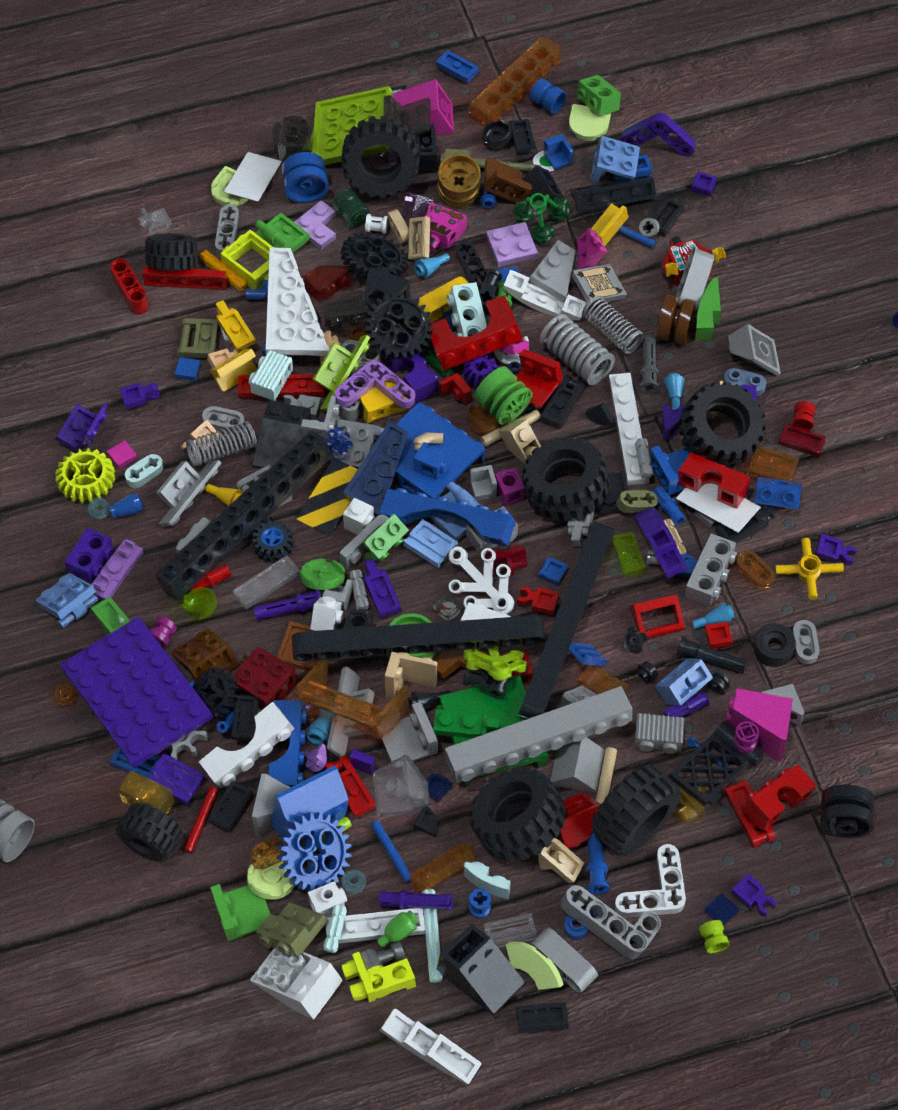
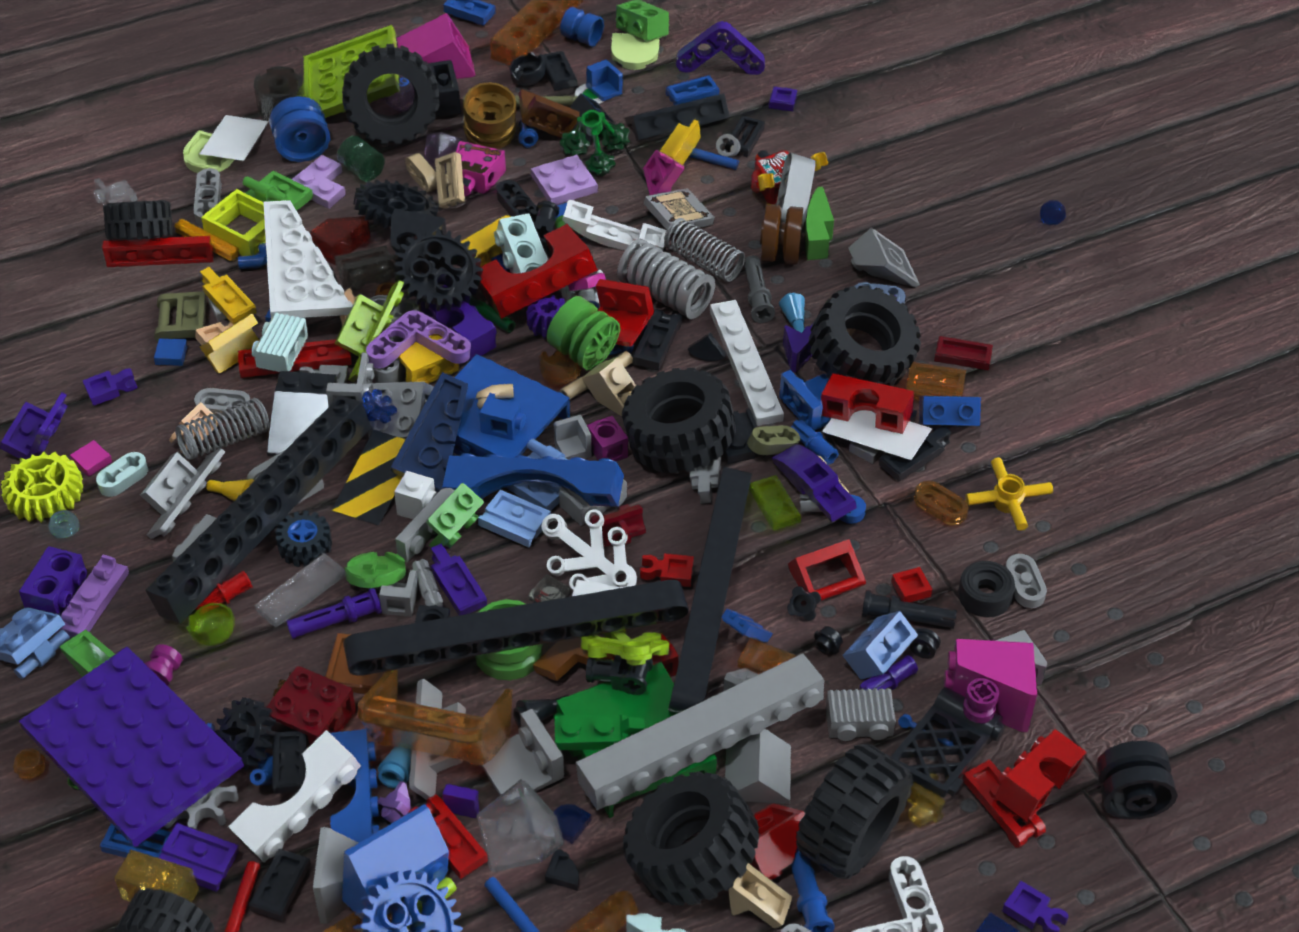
camera: 10 degrees left, 10 degrees down
blue cone [109,493,144,518] -> none
red beam [110,258,148,315] -> none
reddish brown bracket [171,629,238,687] -> none
white brick [310,596,344,631] -> none
white bush [365,214,388,235] -> none
clear smoke bracket [383,95,431,135] -> none
tan bracket [385,652,437,700] -> none
dark azure cone [414,253,450,279] -> none
red bracket [440,373,472,406] -> none
light grey wing [529,240,576,302] -> none
blue tile [538,557,569,586] -> none
medium blue bracket [590,136,640,183] -> none
tan piece [596,747,617,804] -> none
light grey axle [635,438,653,478] -> none
light grey brick [685,534,738,607] -> none
dark azure cone [692,602,735,629] -> none
red wheel [792,401,816,431] -> none
dark purple plate [815,533,857,565] -> none

